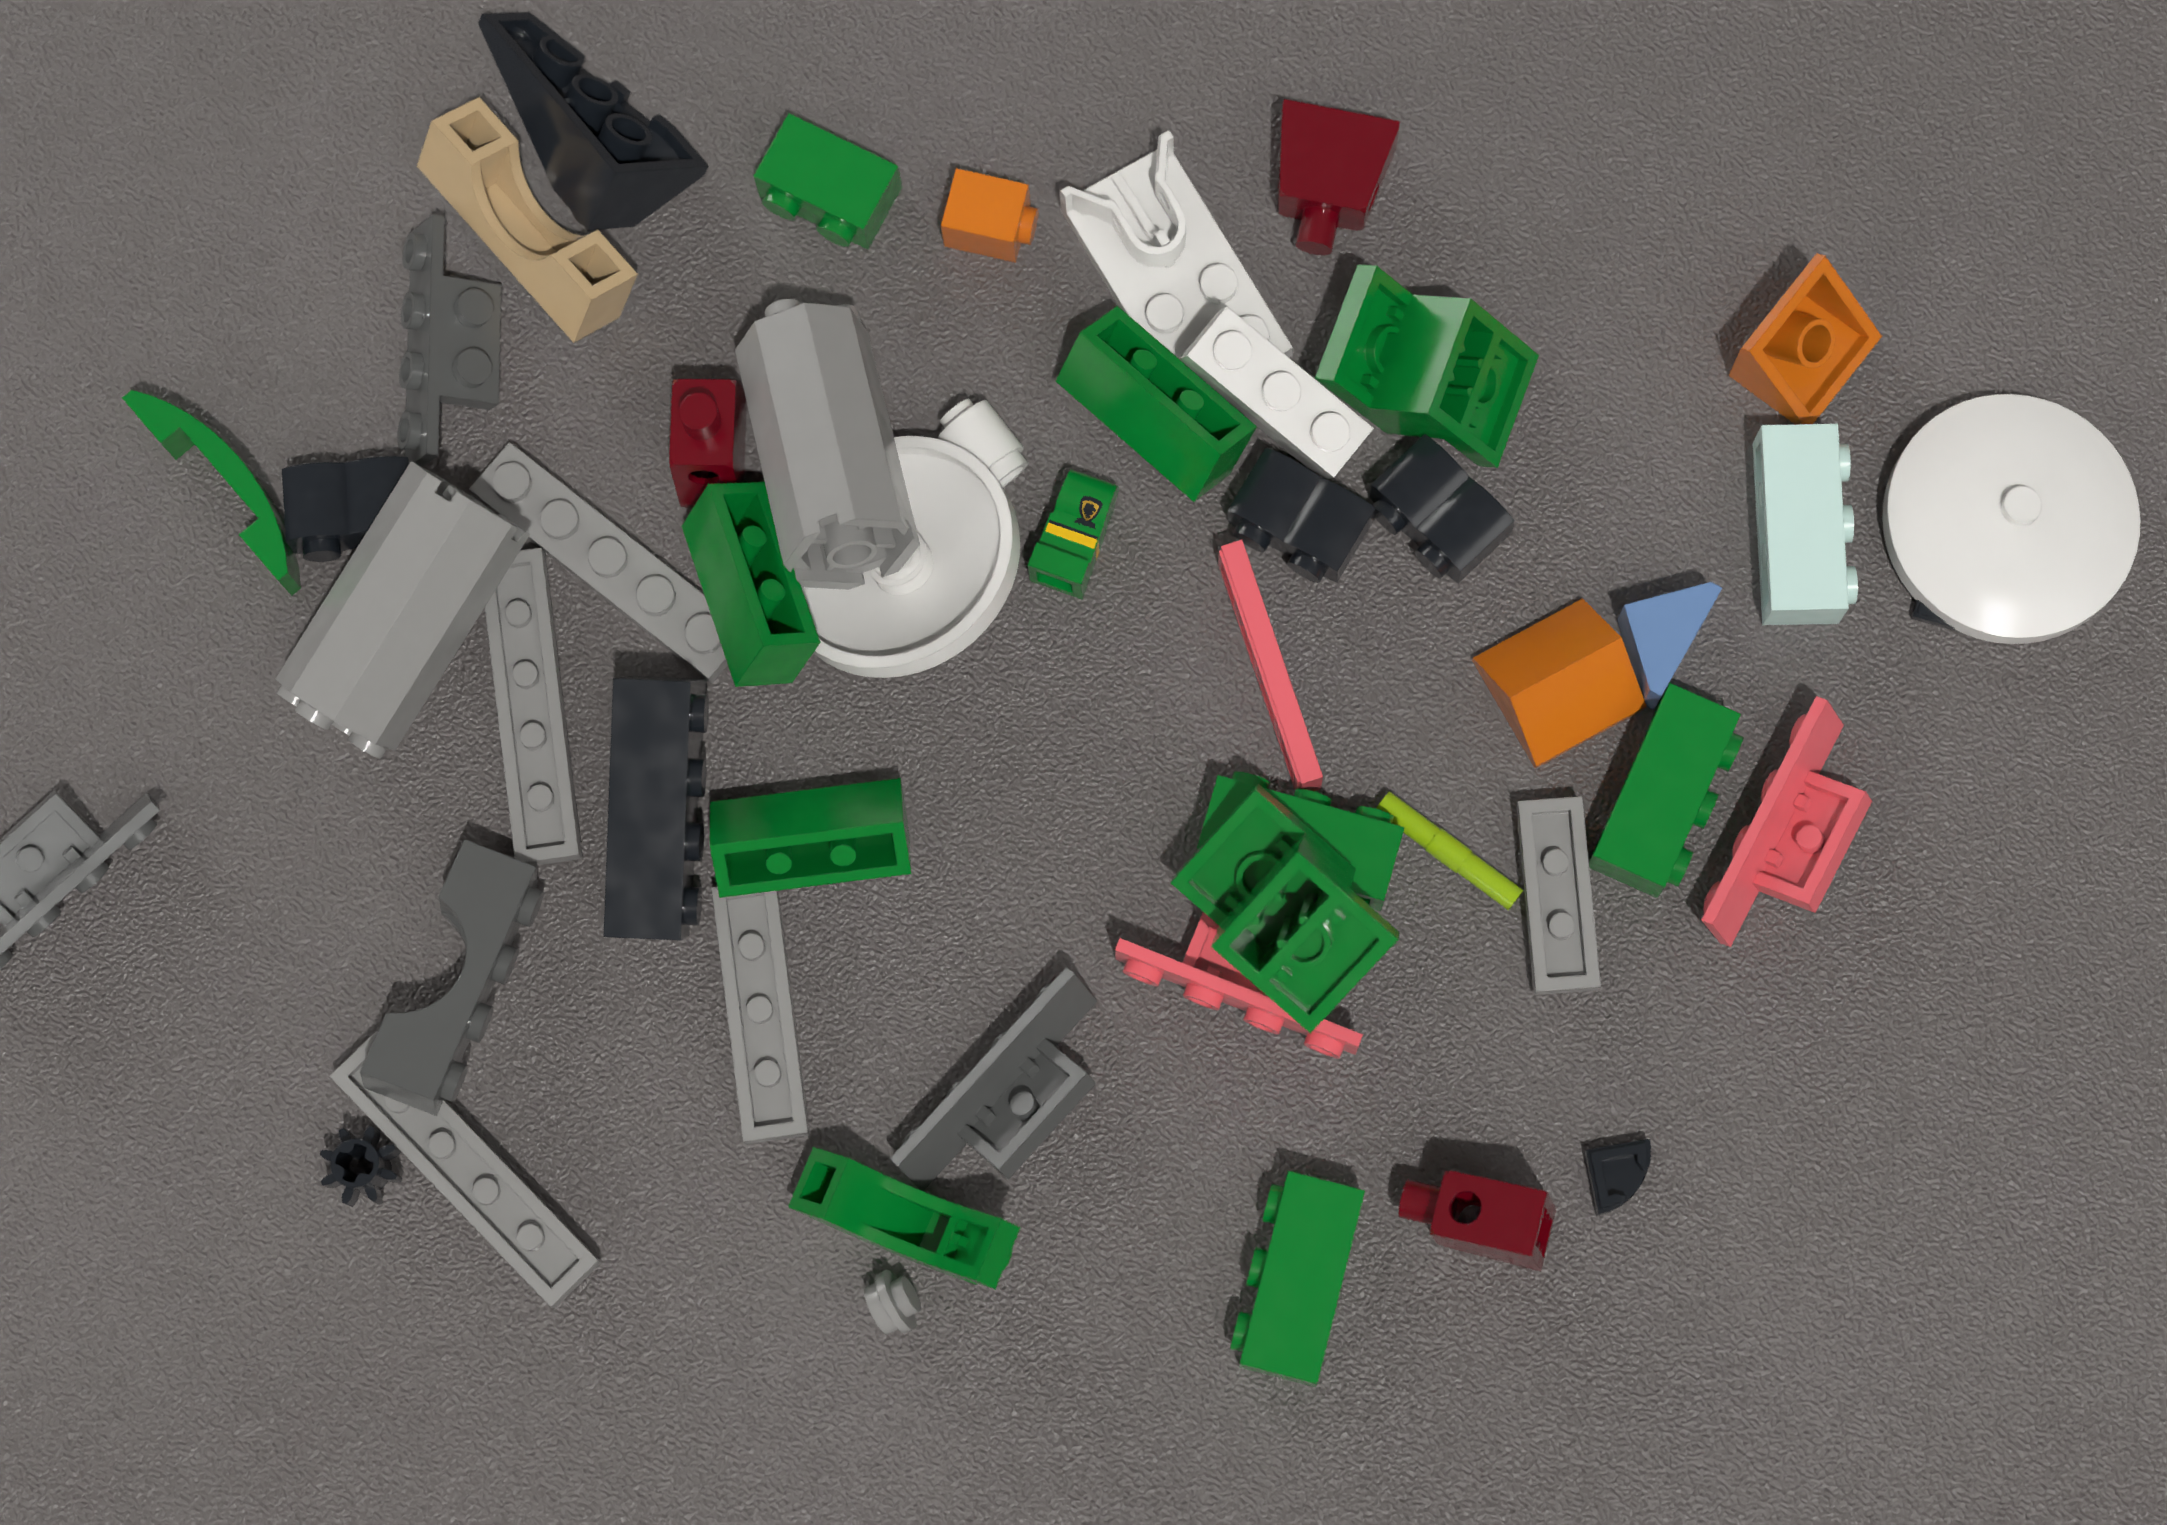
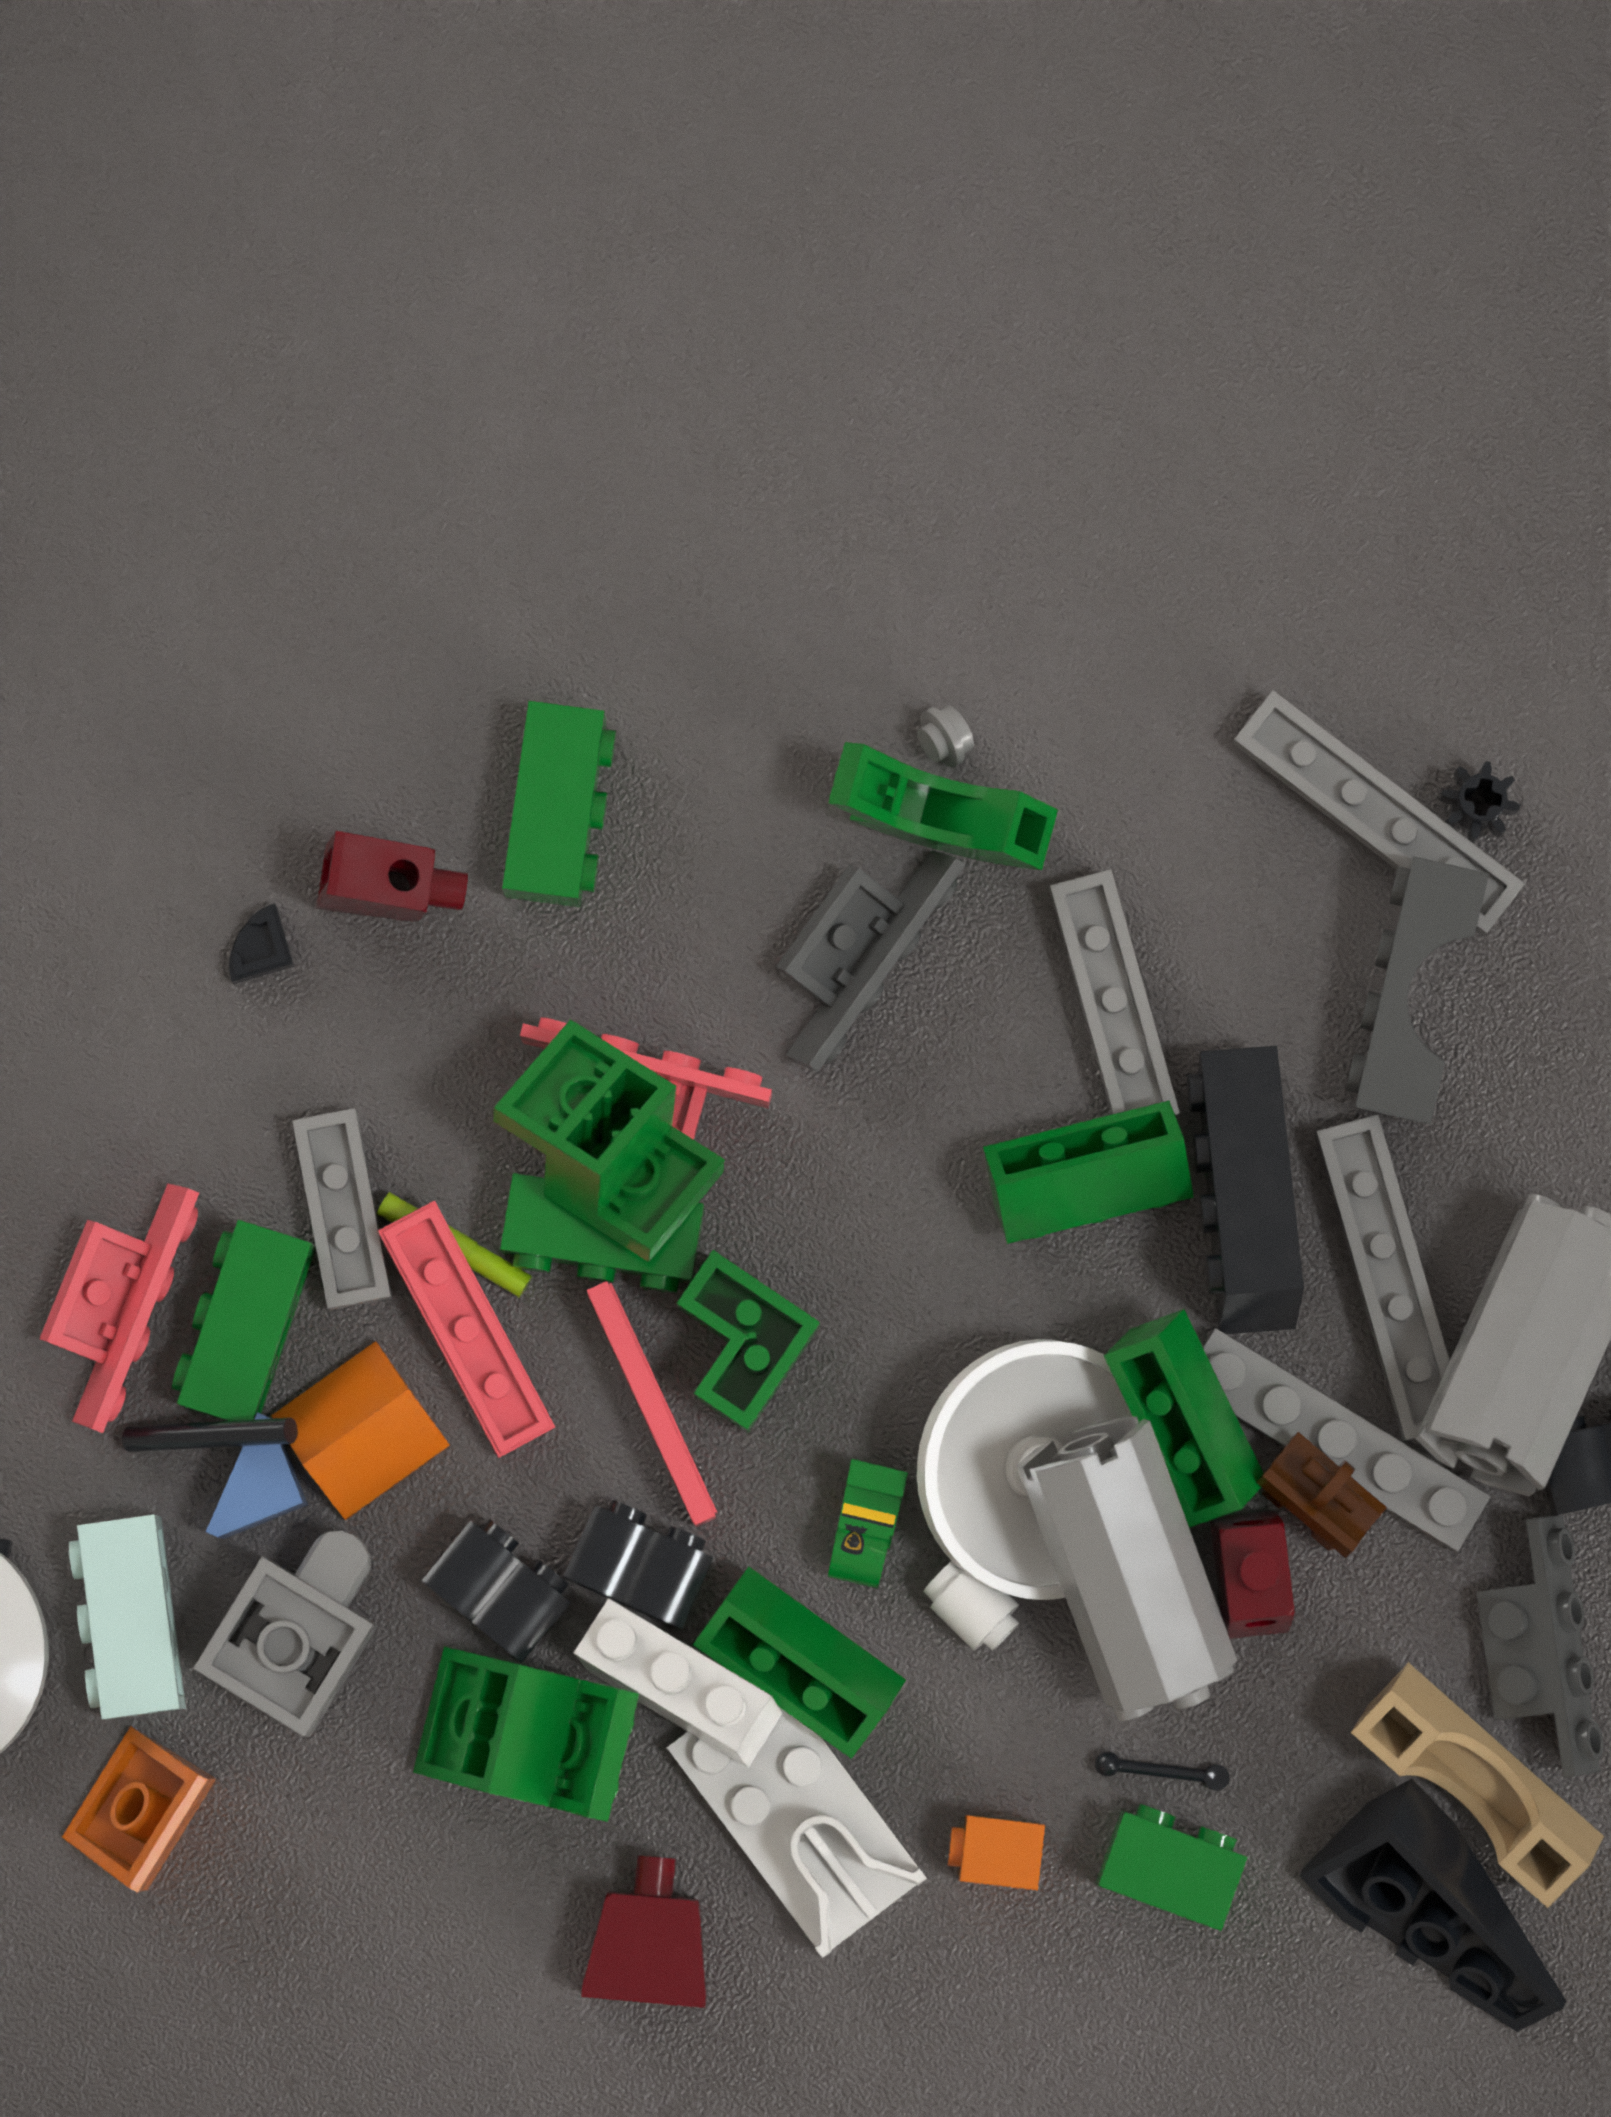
camera: 165 degrees right, 5 degrees up
none -> black bar [122,1418,298,1452]
none -> light grey brick [193,1531,378,1737]
none -> coral tile [377,1200,555,1458]
none -> green brick [676,1250,820,1434]
none -> black hinge [1095,1751,1230,1791]
none -> reddish brown hips [1256,1432,1387,1558]

